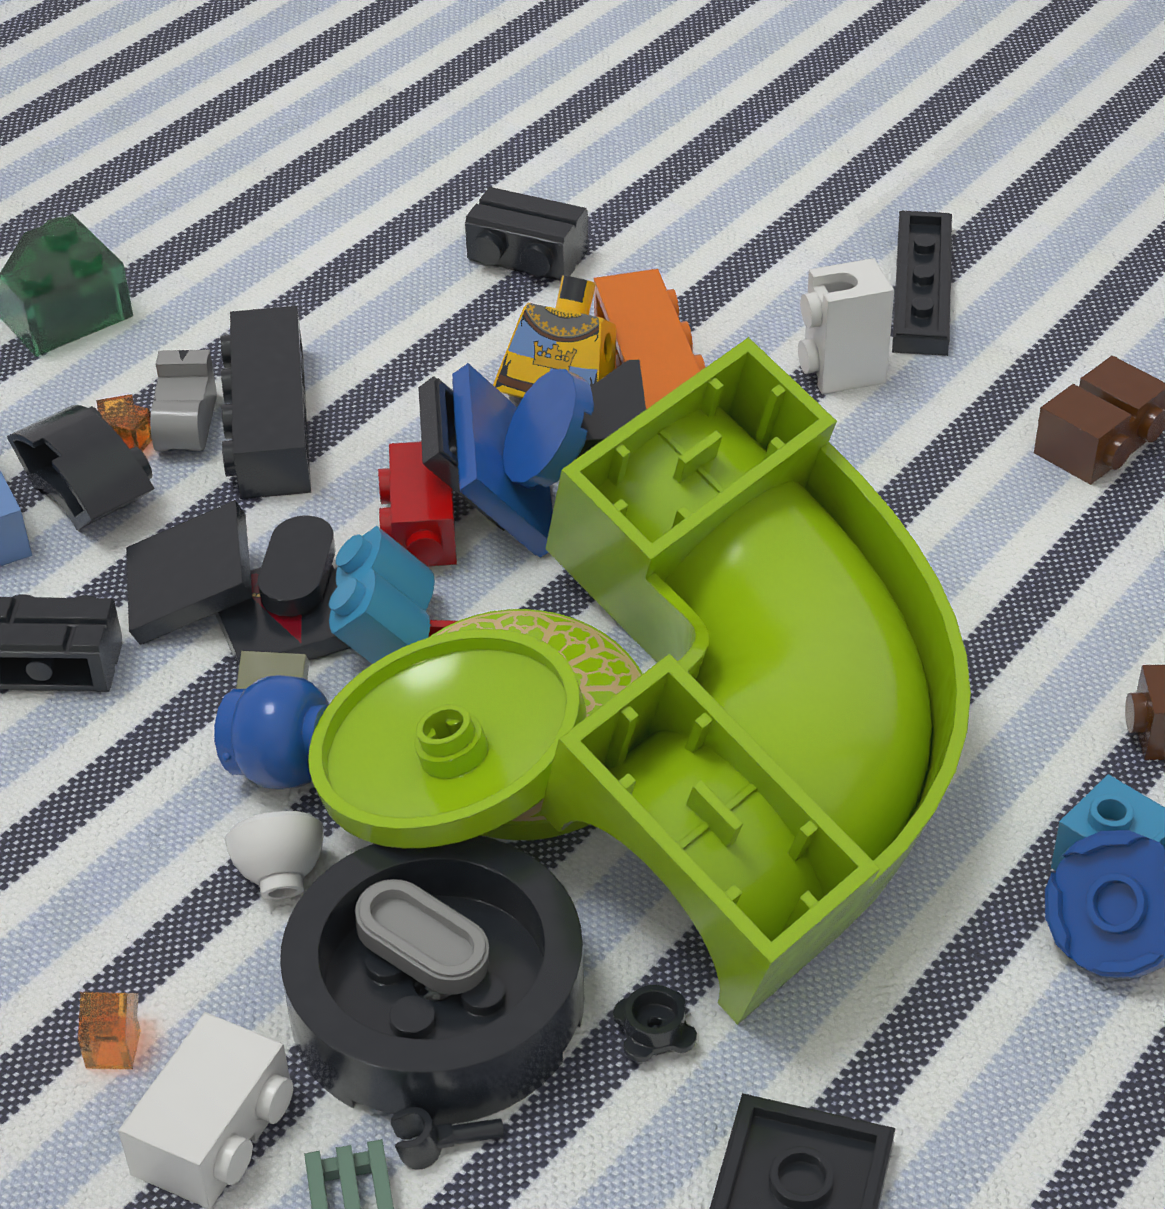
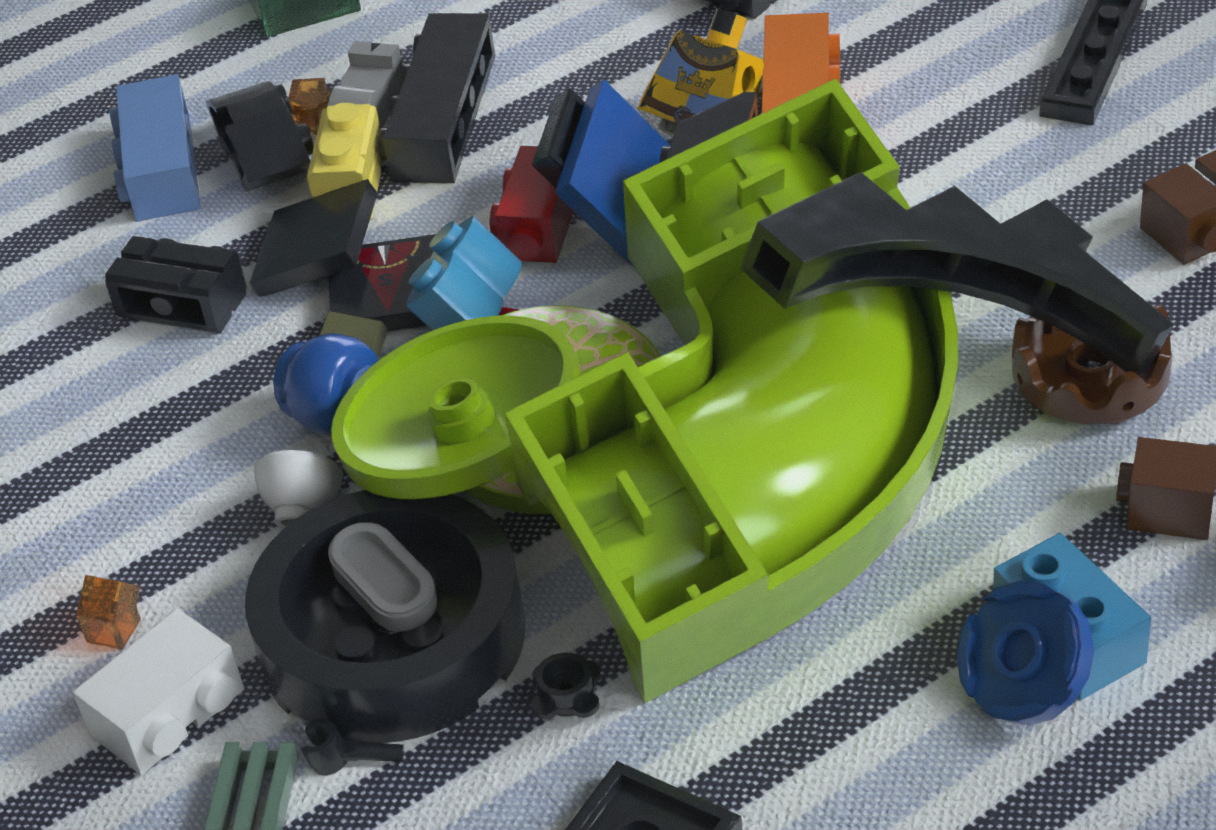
camera: 20 degrees right, 0 degrees up
black tile [257,515,336,616] -> none
blue tile [502,369,594,490] -> none
white brick [798,258,894,394] -> none
none -> light yellow brick [307,103,384,221]
none -> black arch [740,172,1174,376]
none -> reddish brown plate [1012,304,1172,424]

